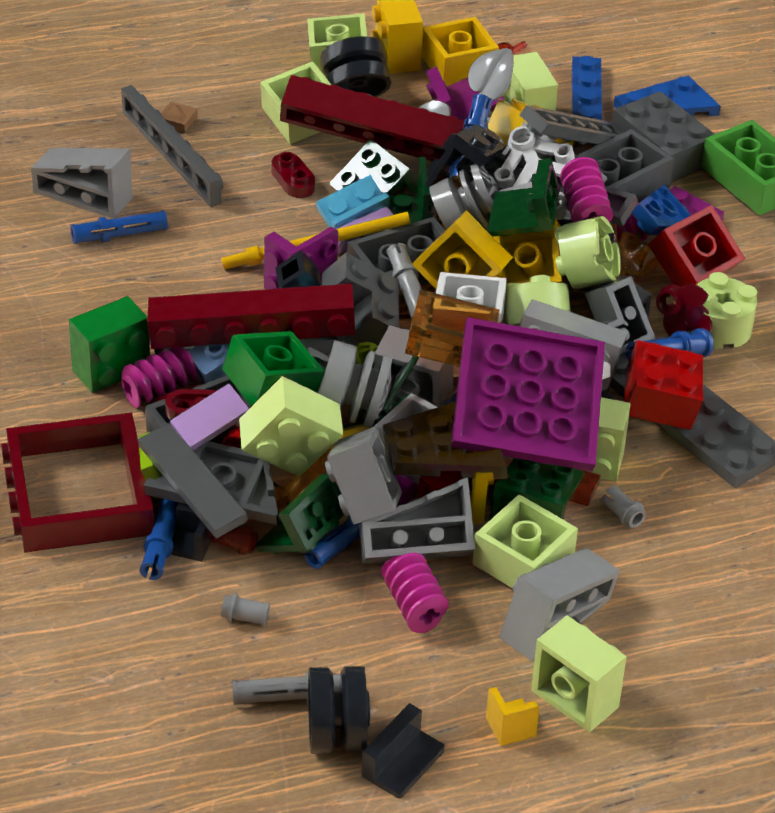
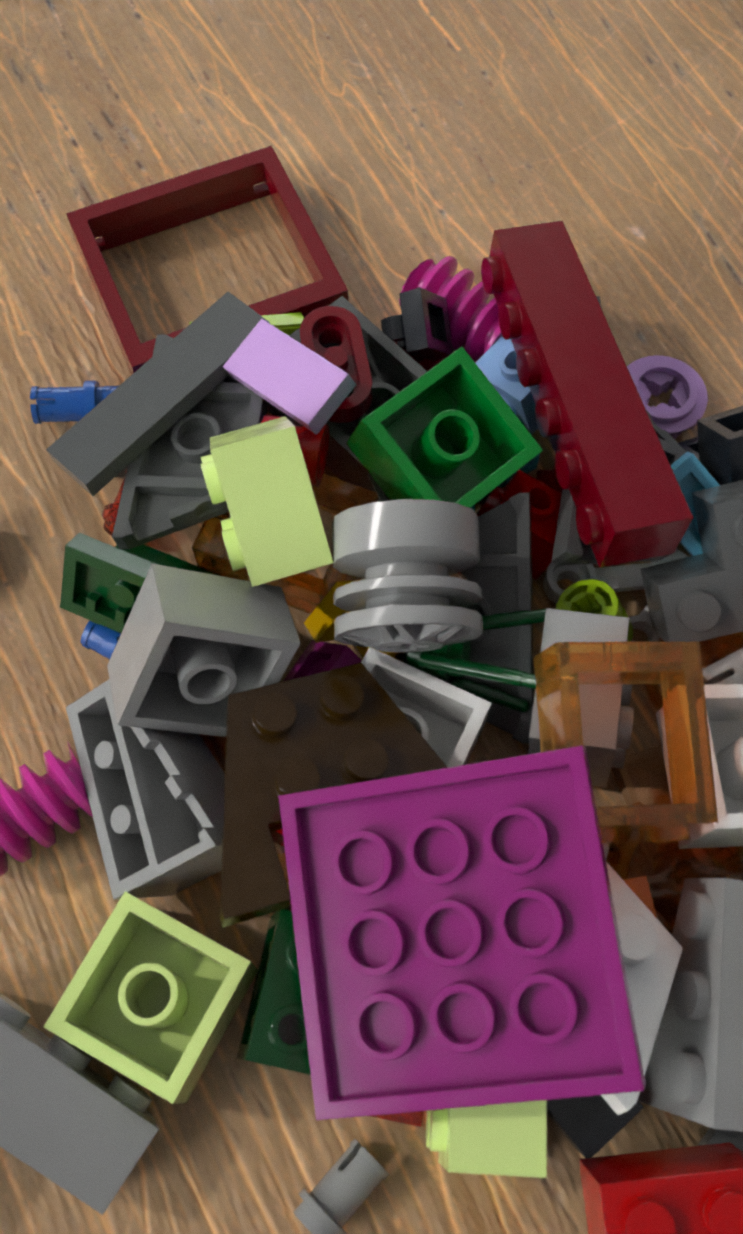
camera: 80 degrees right, 25 degrees up
green brick [68,296,150,393] -> none
none -> black tile [381,287,453,361]

